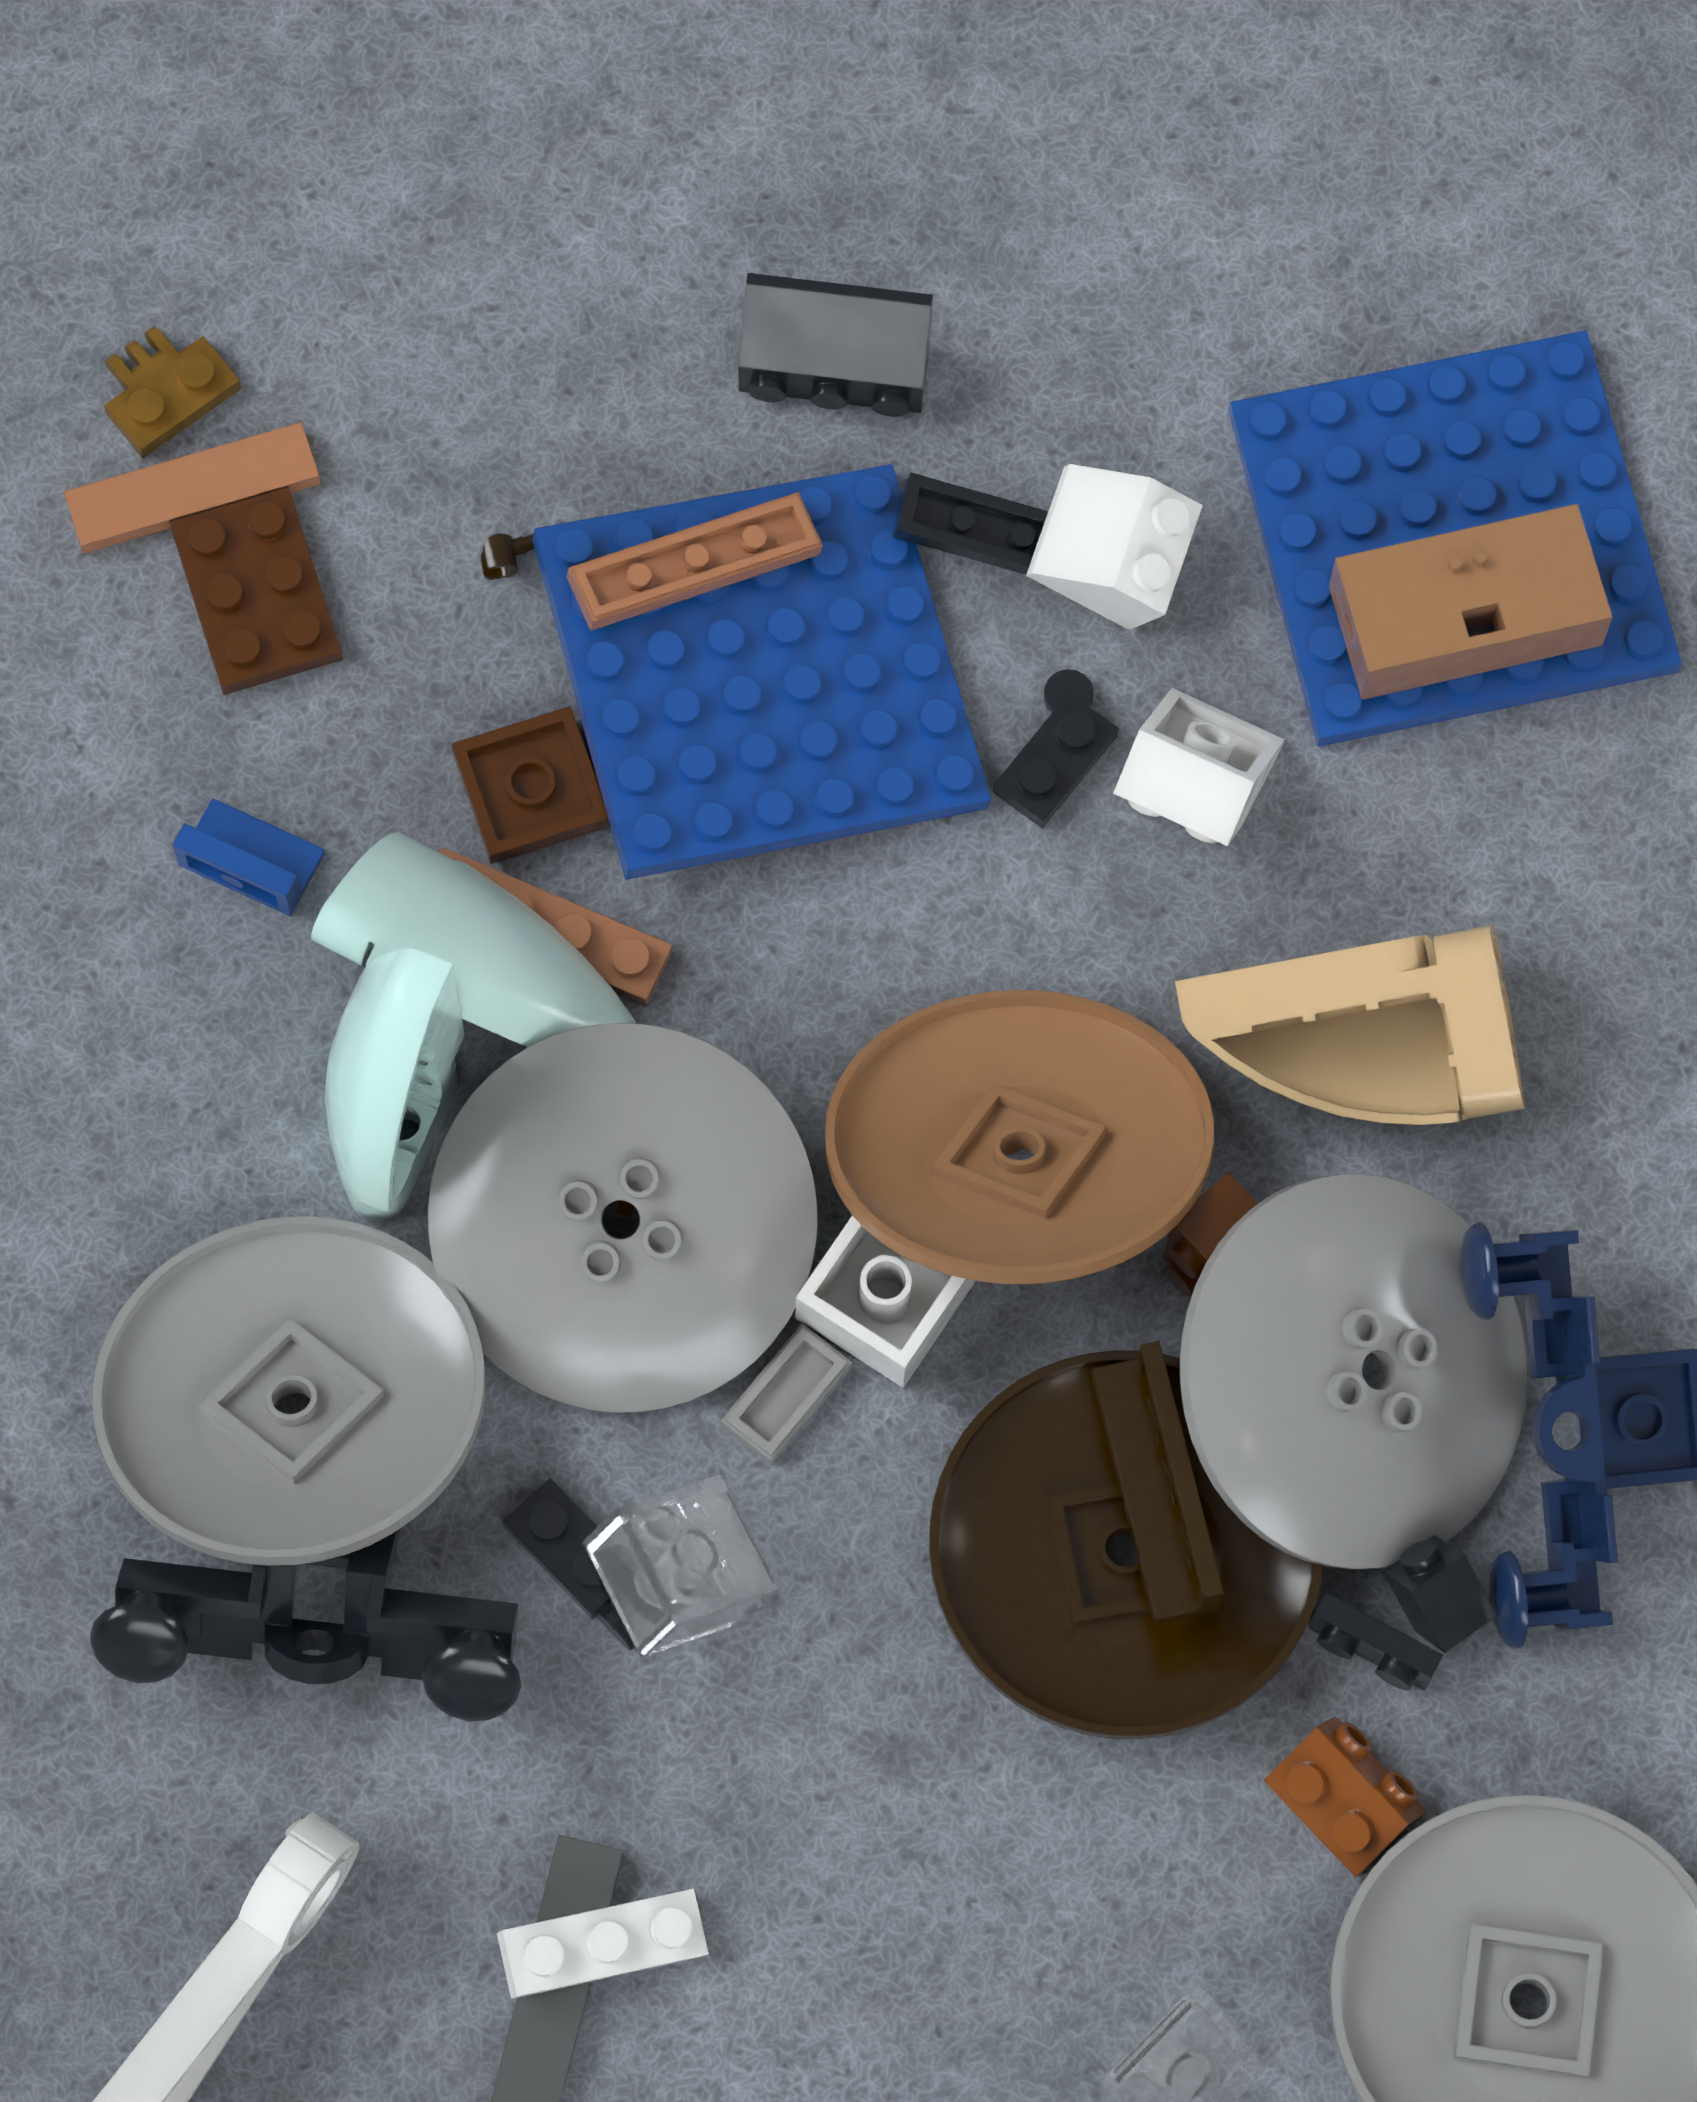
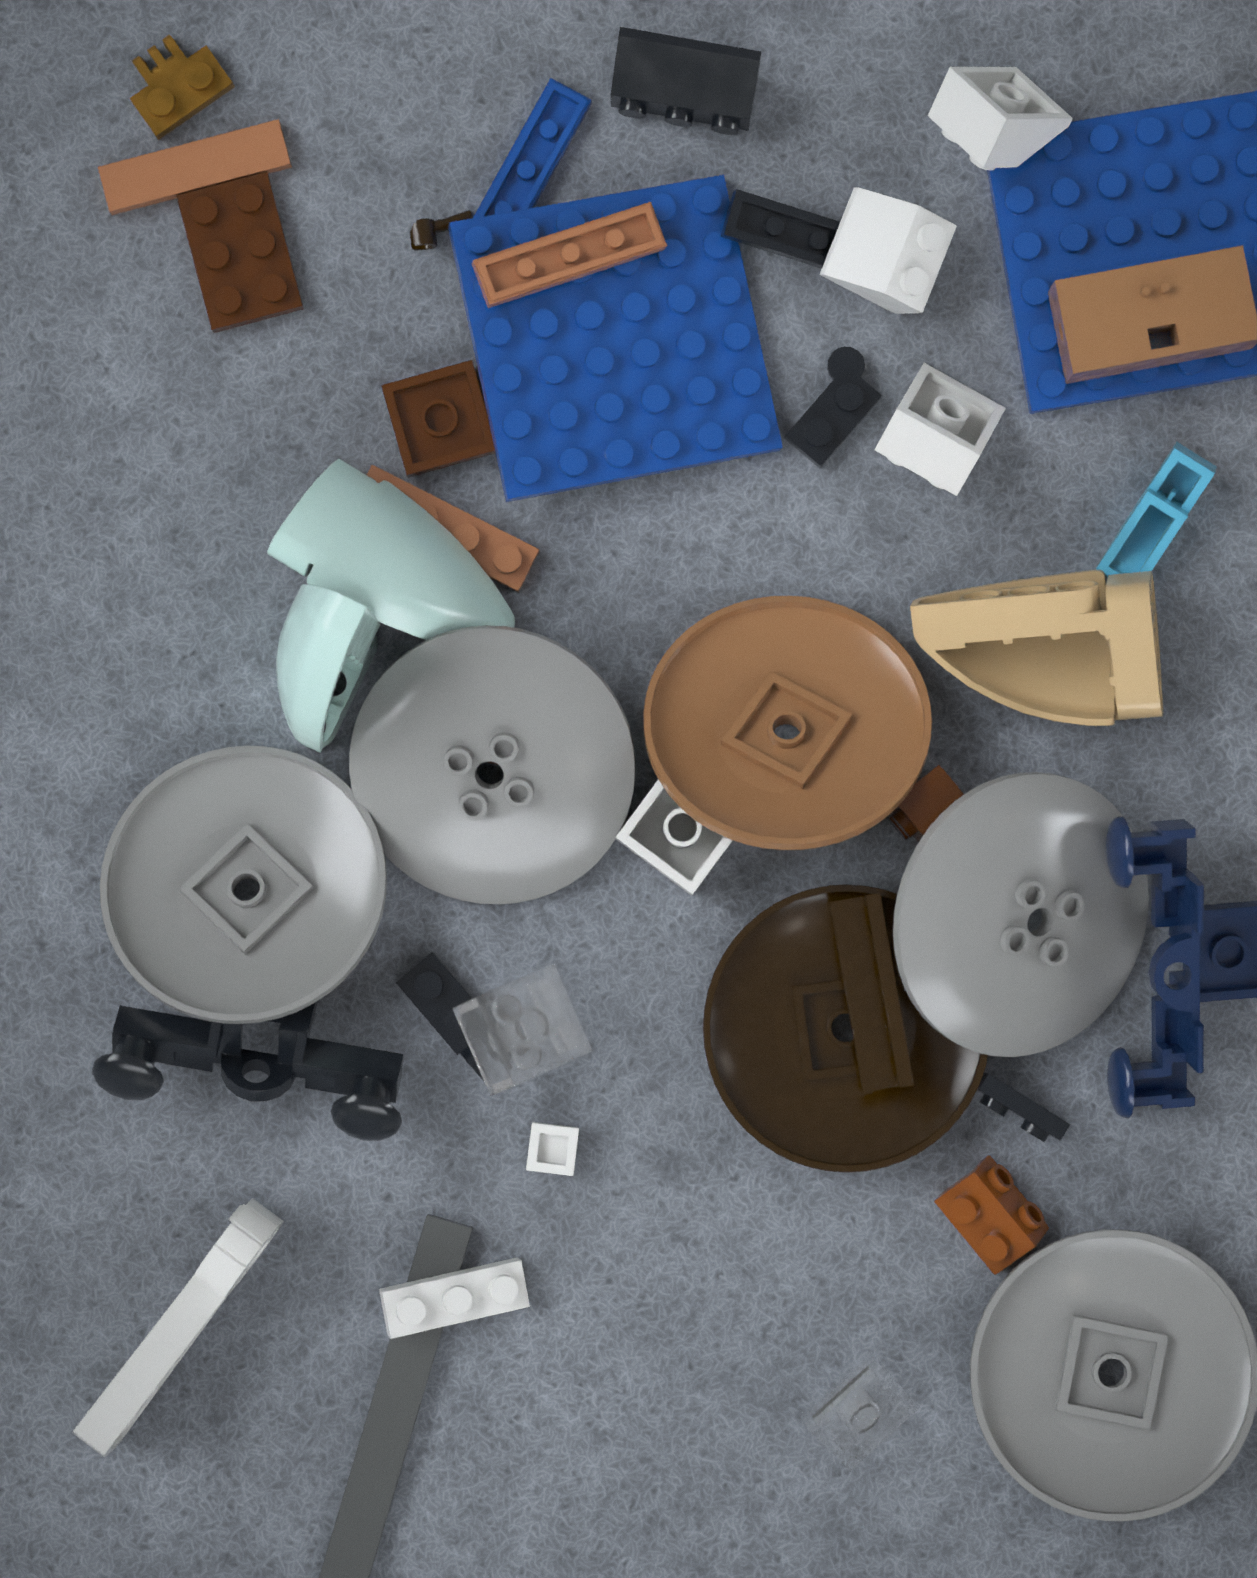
camera: 10 degrees right, 15 degrees up
blue panel [173,798,325,917] -> none
light grey tile [720,1324,853,1465] -> none
black brick [1382,1535,1497,1653] -> none
none -> blue tile [473,78,592,218]
none -> white plate [526,1122,579,1176]
none -> white slope [928,67,1073,170]
none -> medium azure slope [1096,442,1217,577]

